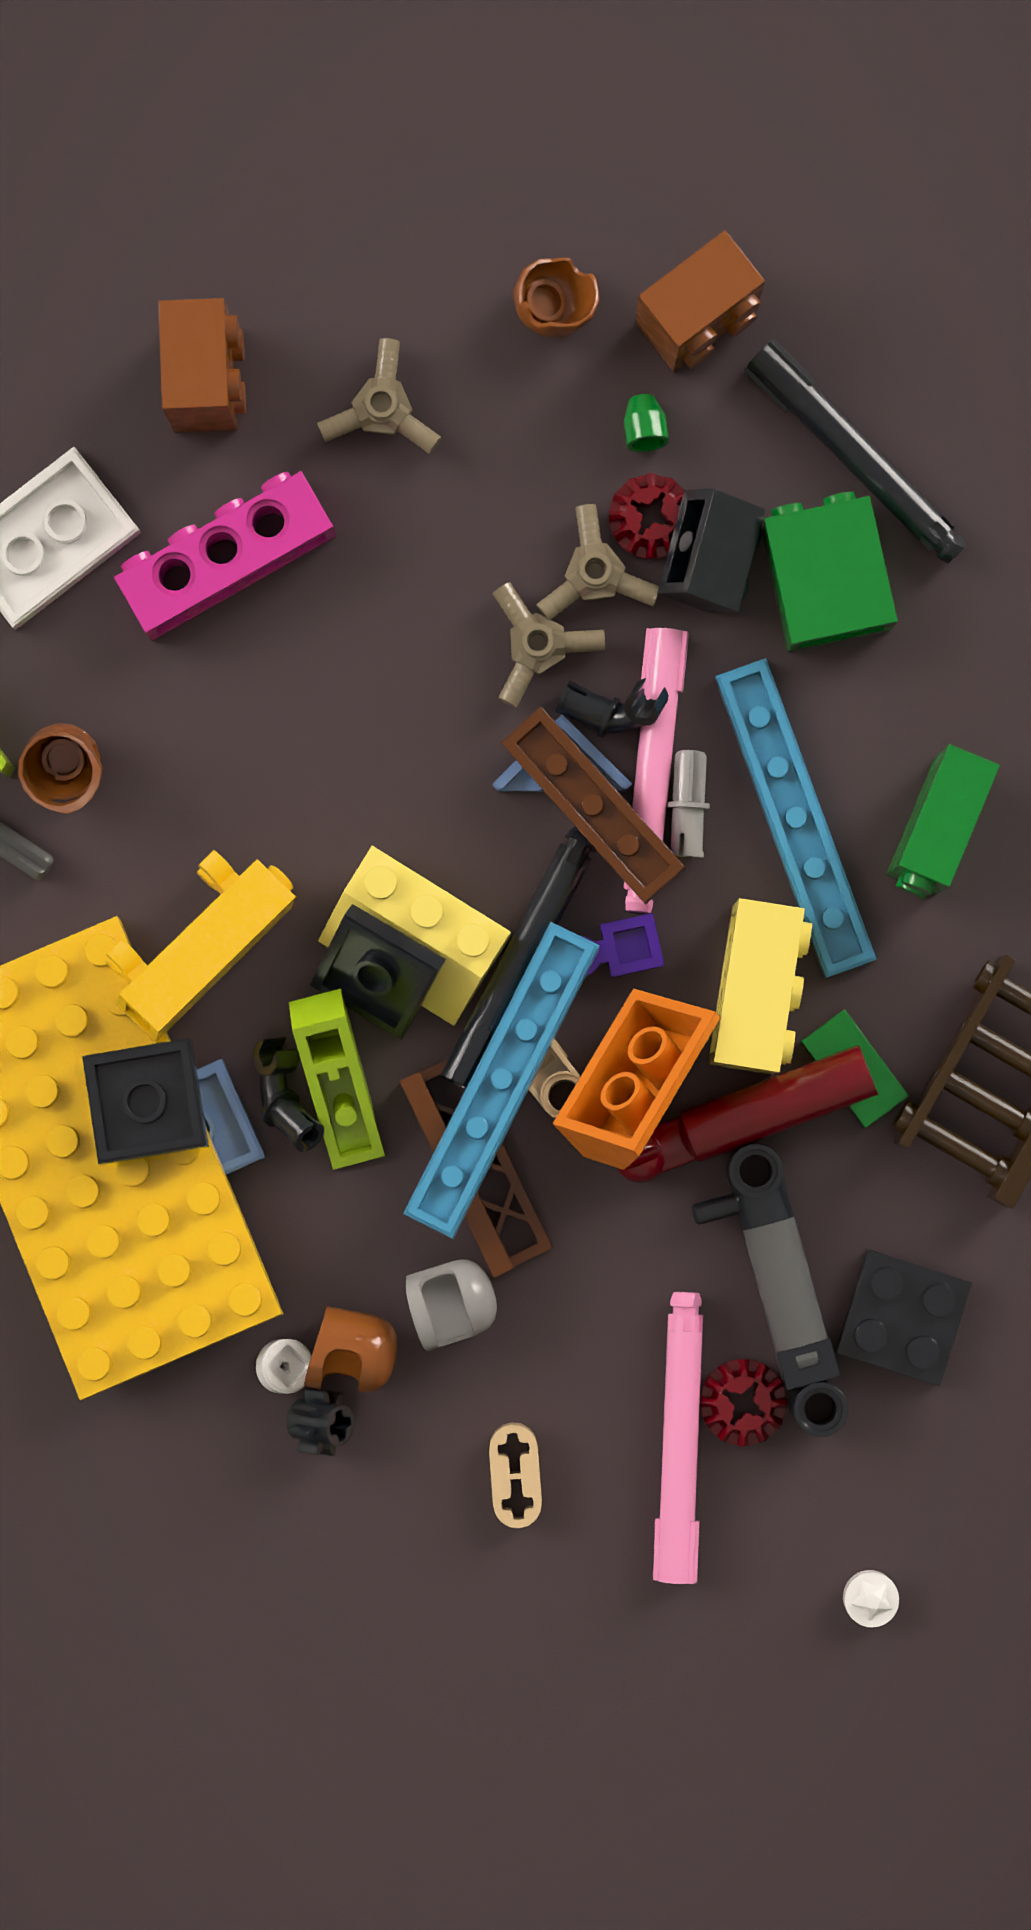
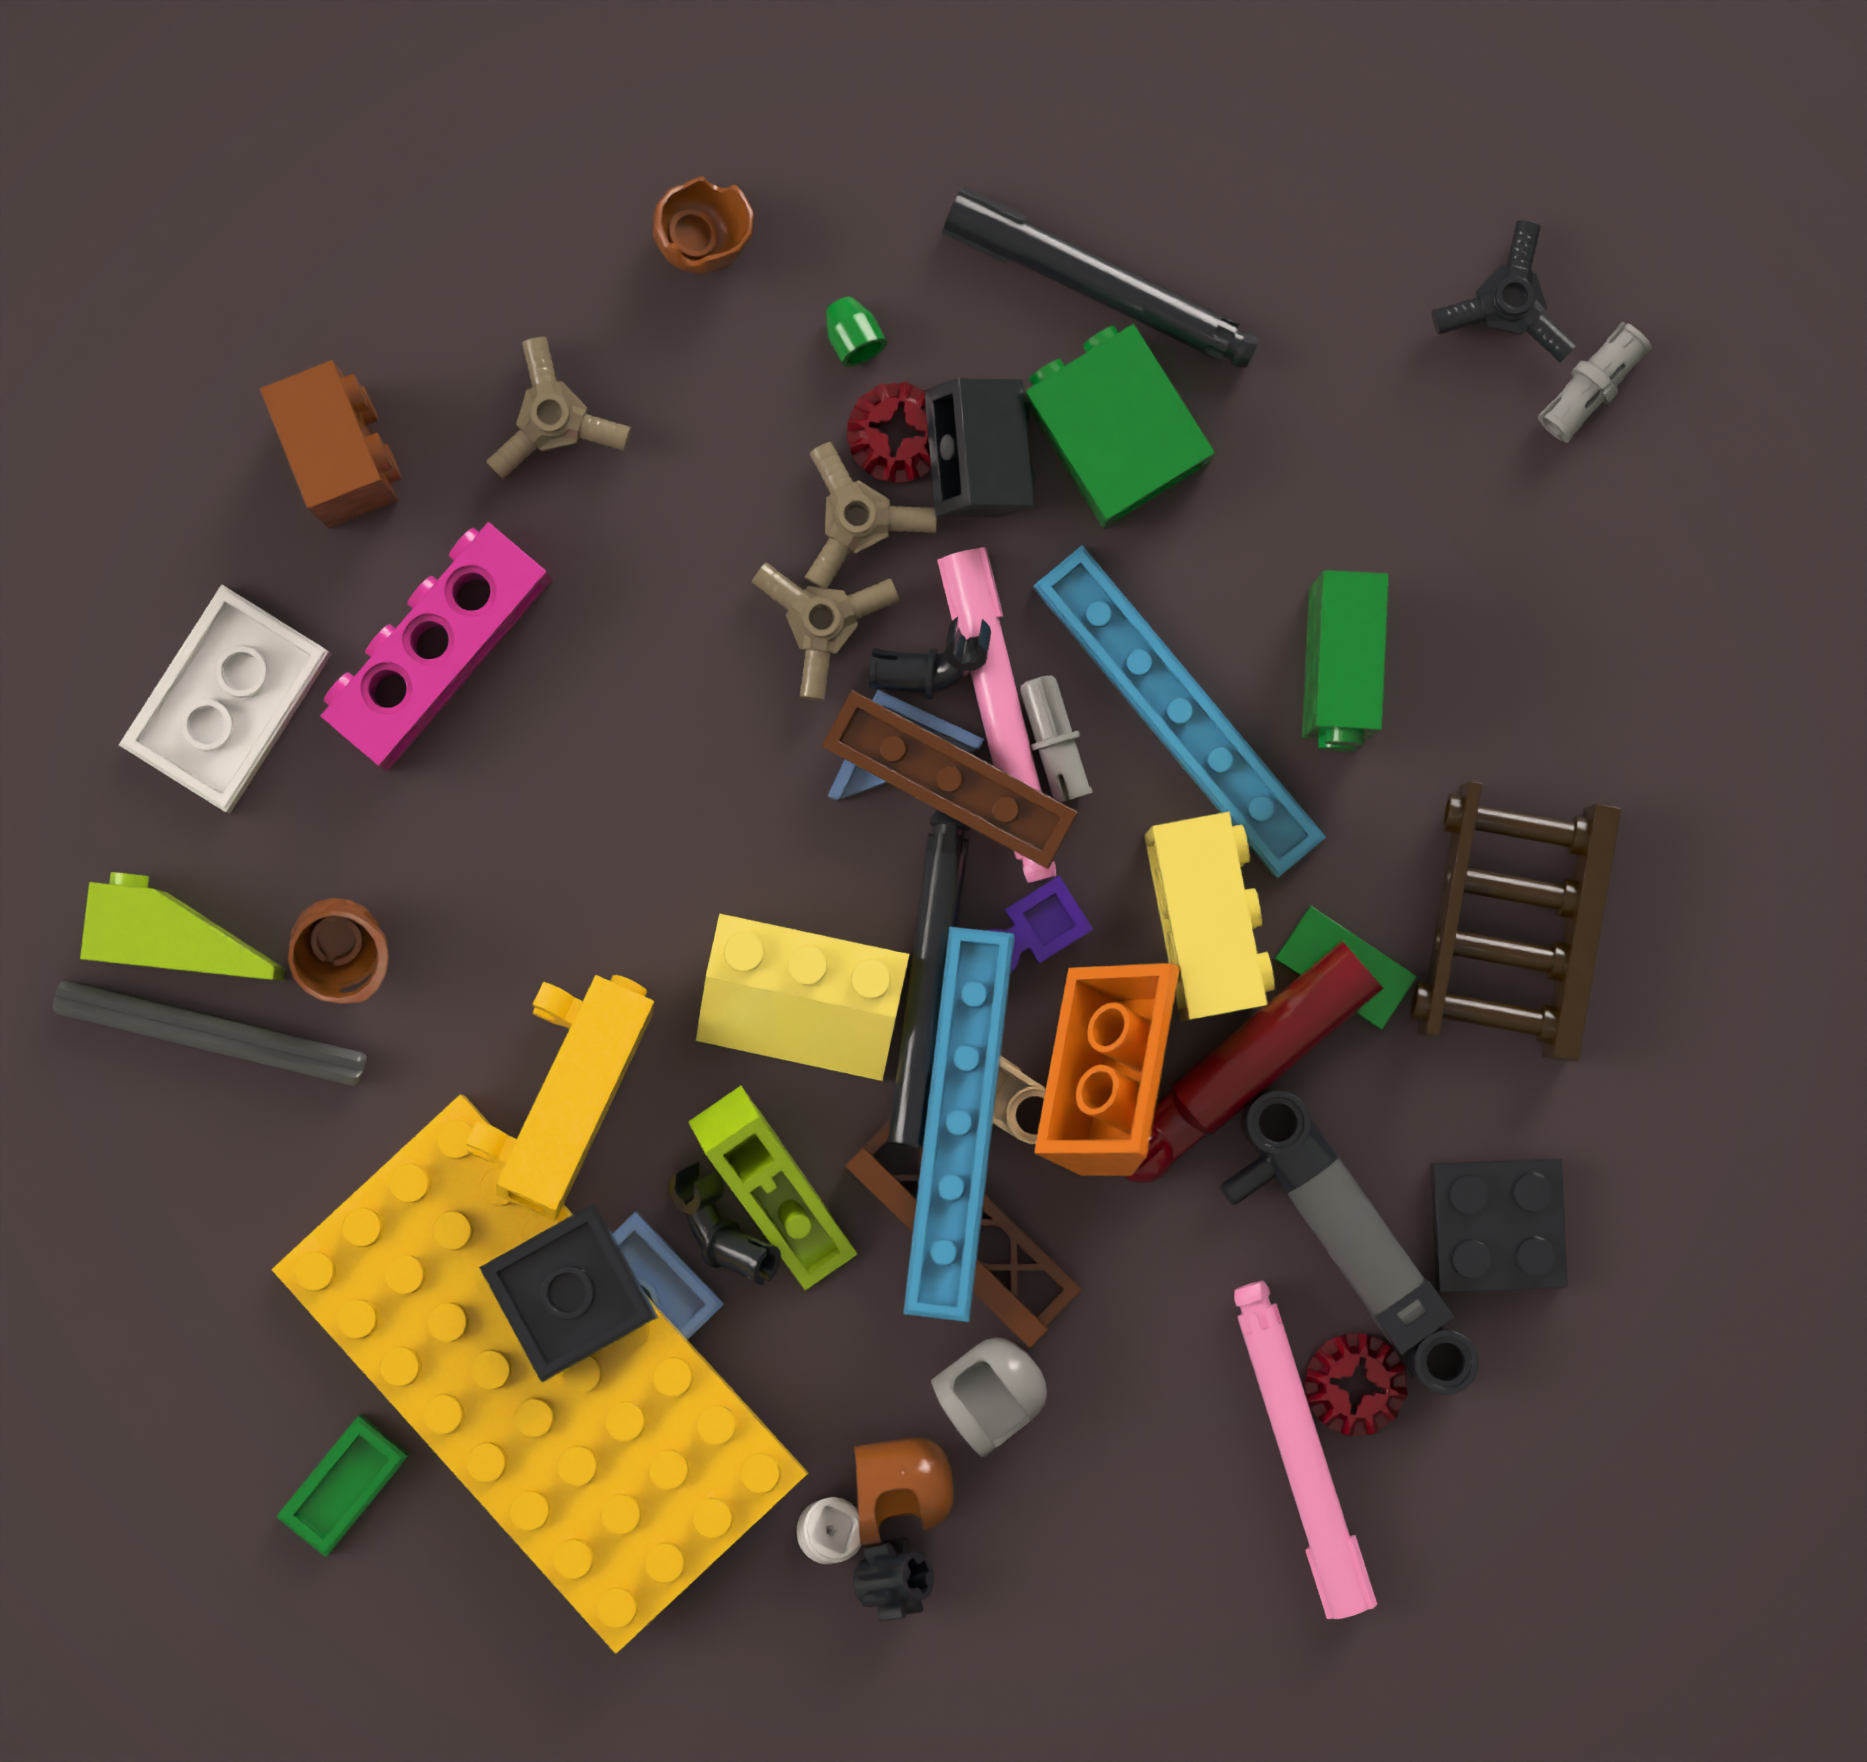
camera: 30 degrees left, 0 degrees up
black plate [310,904,446,1040] -> none
tan beam [489,1422,542,1528] -> none
dark orange brick [635,230,765,373] -> none
white tile [843,1570,899,1627] -> none

